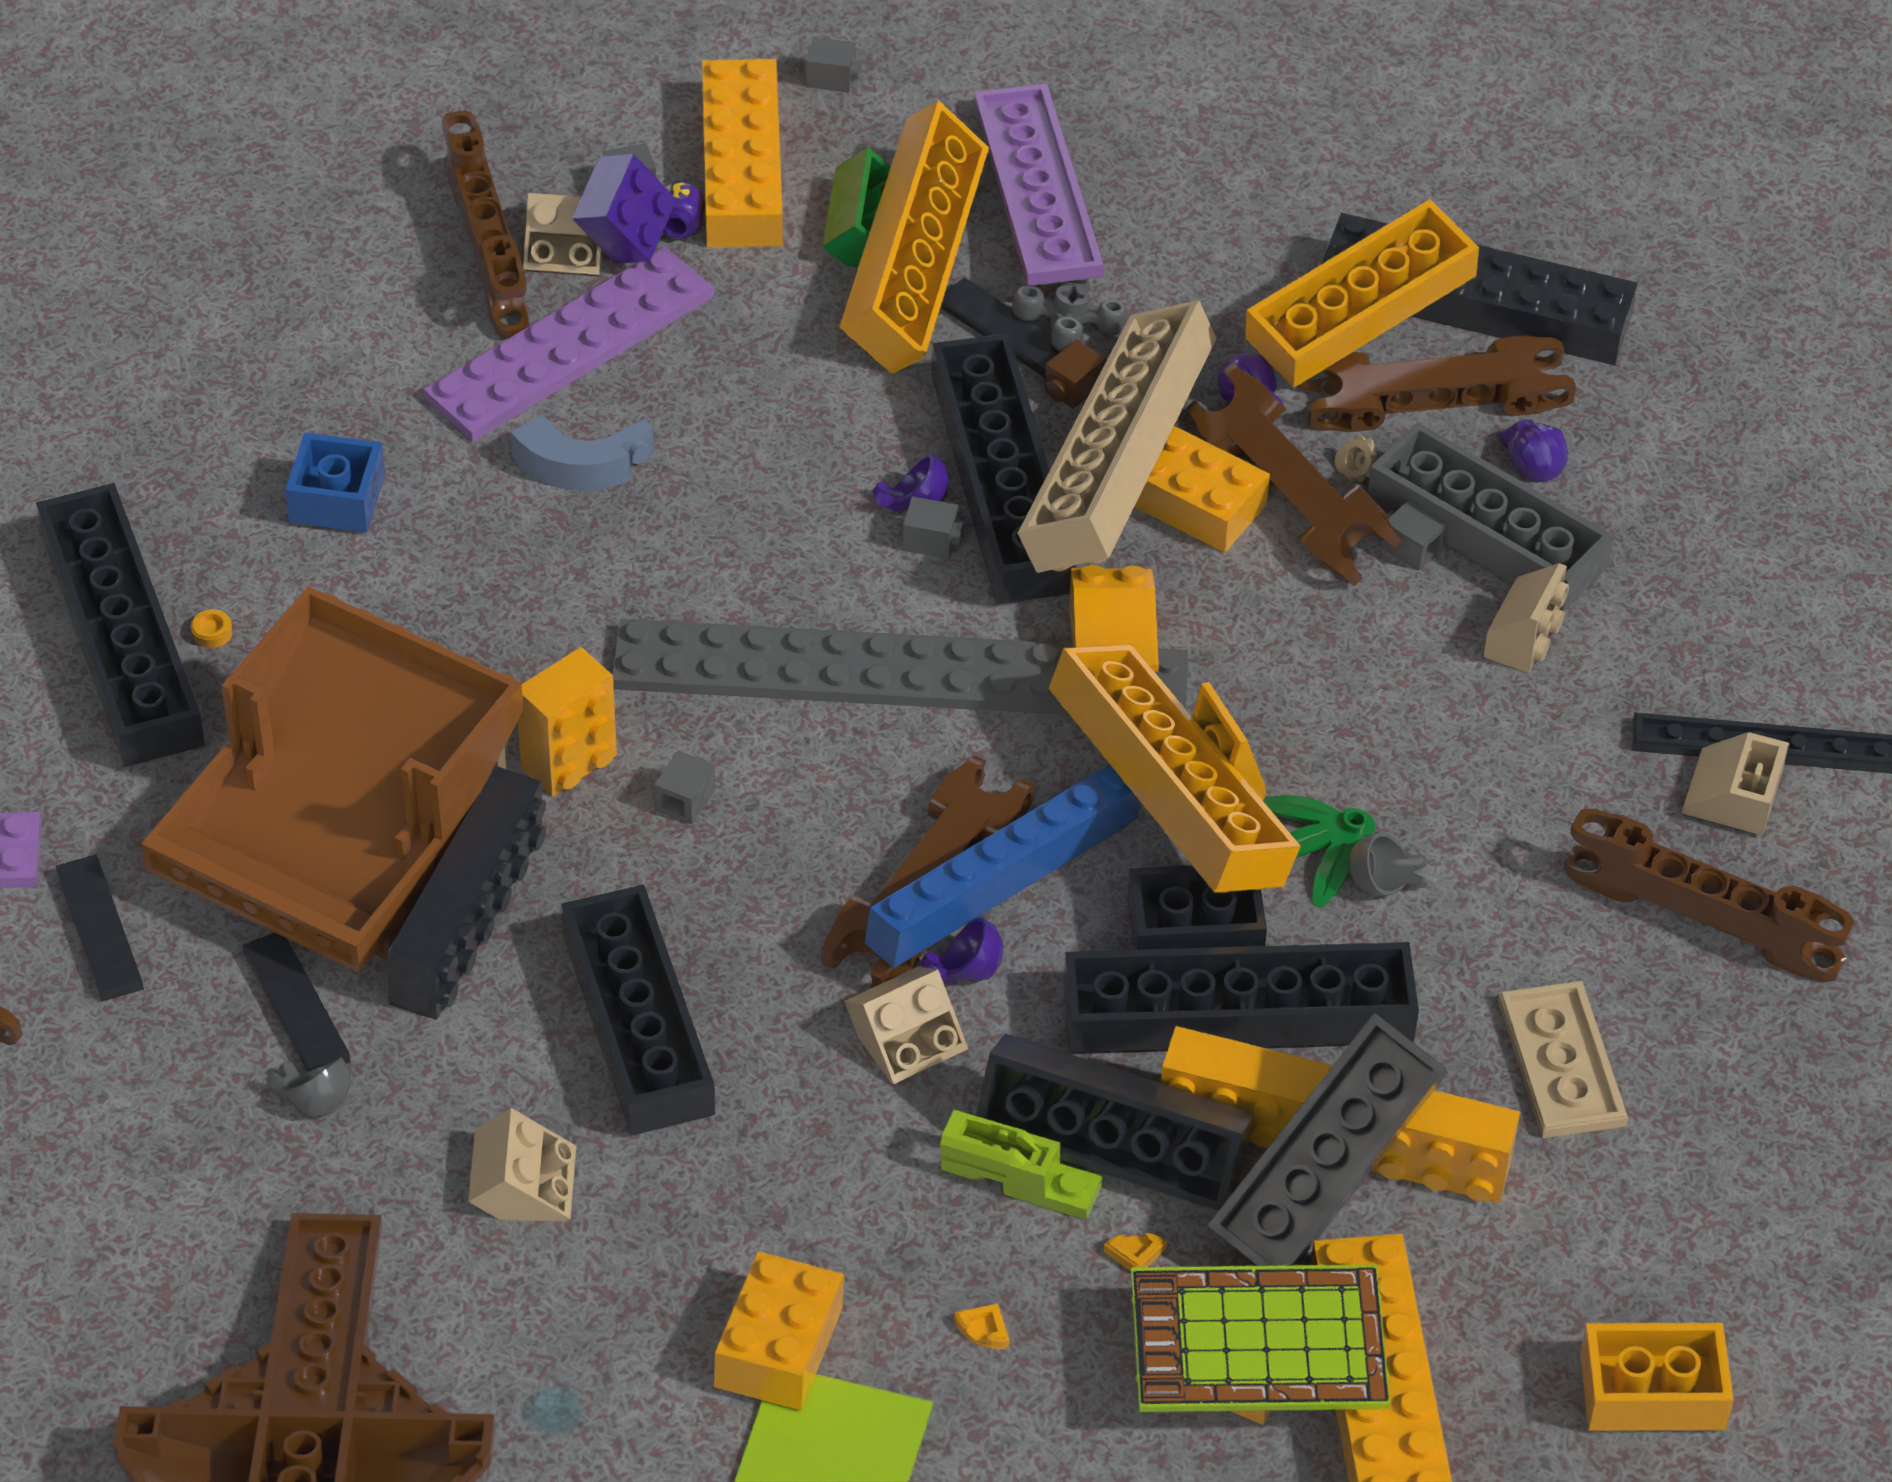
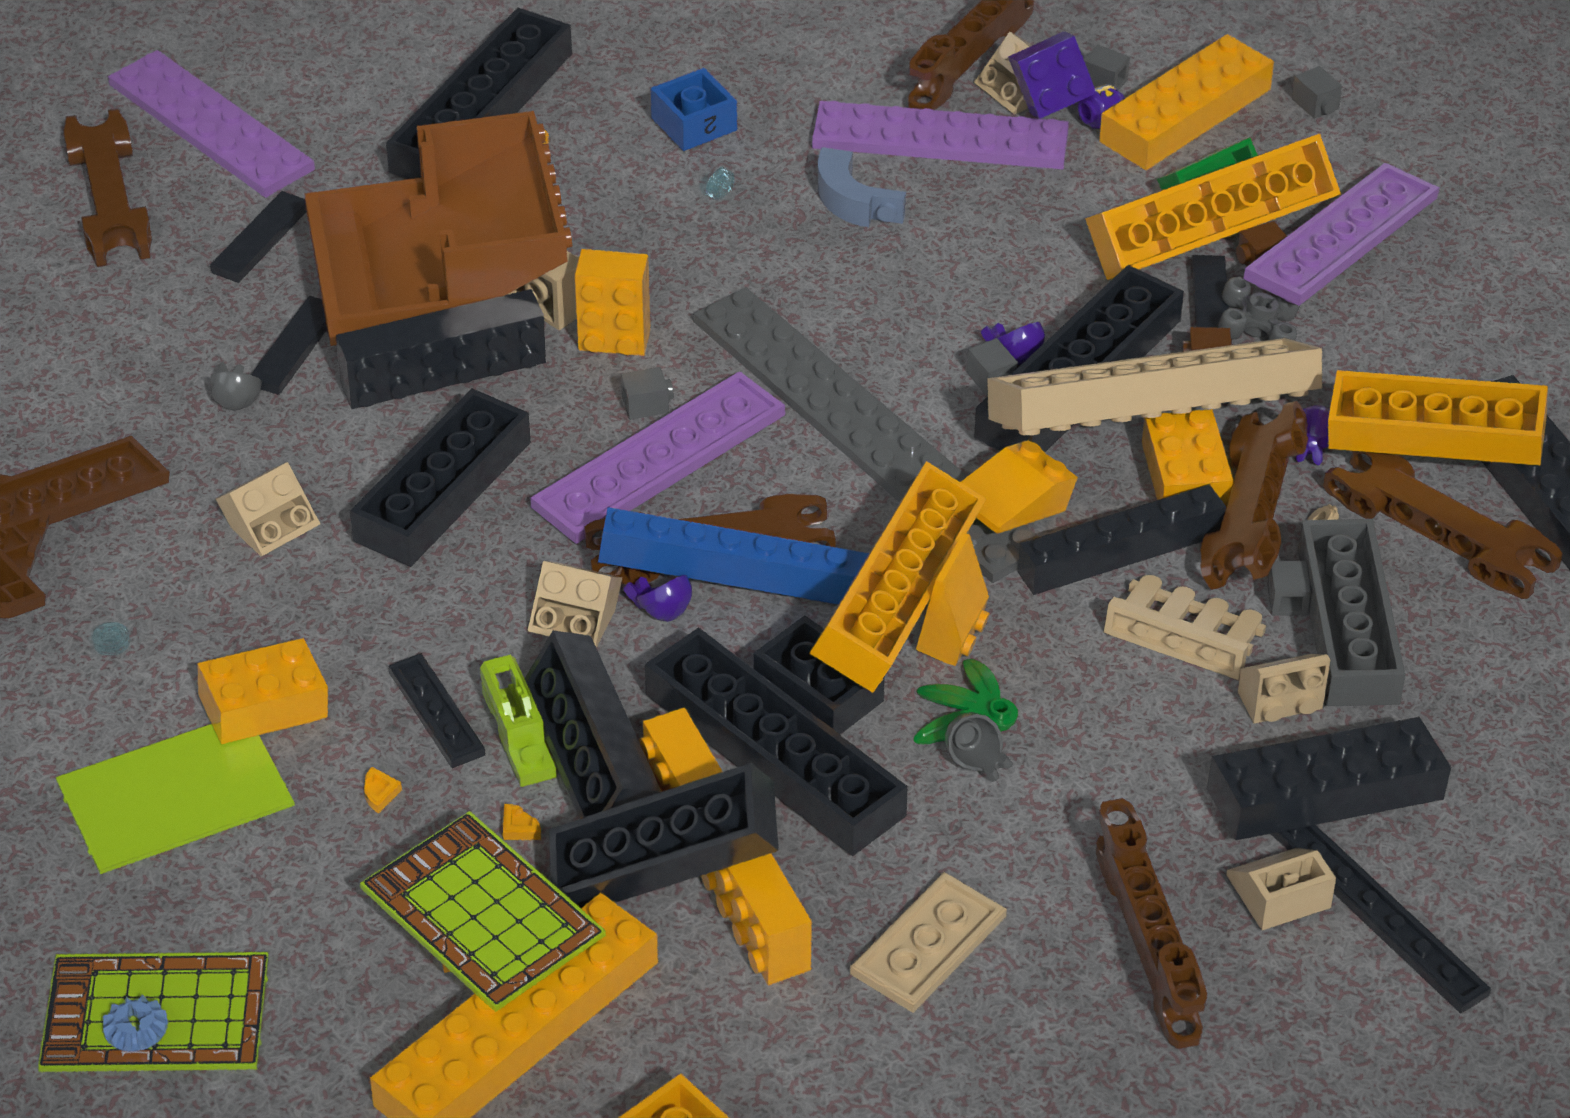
camera: 50 degrees right, 5 degrees down
dark purple piece [1499,420,1569,483] -> none
none -> black tile [388,653,485,769]
none -> medium lavender plate [531,371,785,544]
none -> clear light blue tile [706,167,735,200]
none -> black brick [1018,484,1226,595]
none -> tan fence [1104,575,1266,680]
none -> black brick [1206,716,1451,841]
none -> reddish brown brick [1236,221,1287,266]

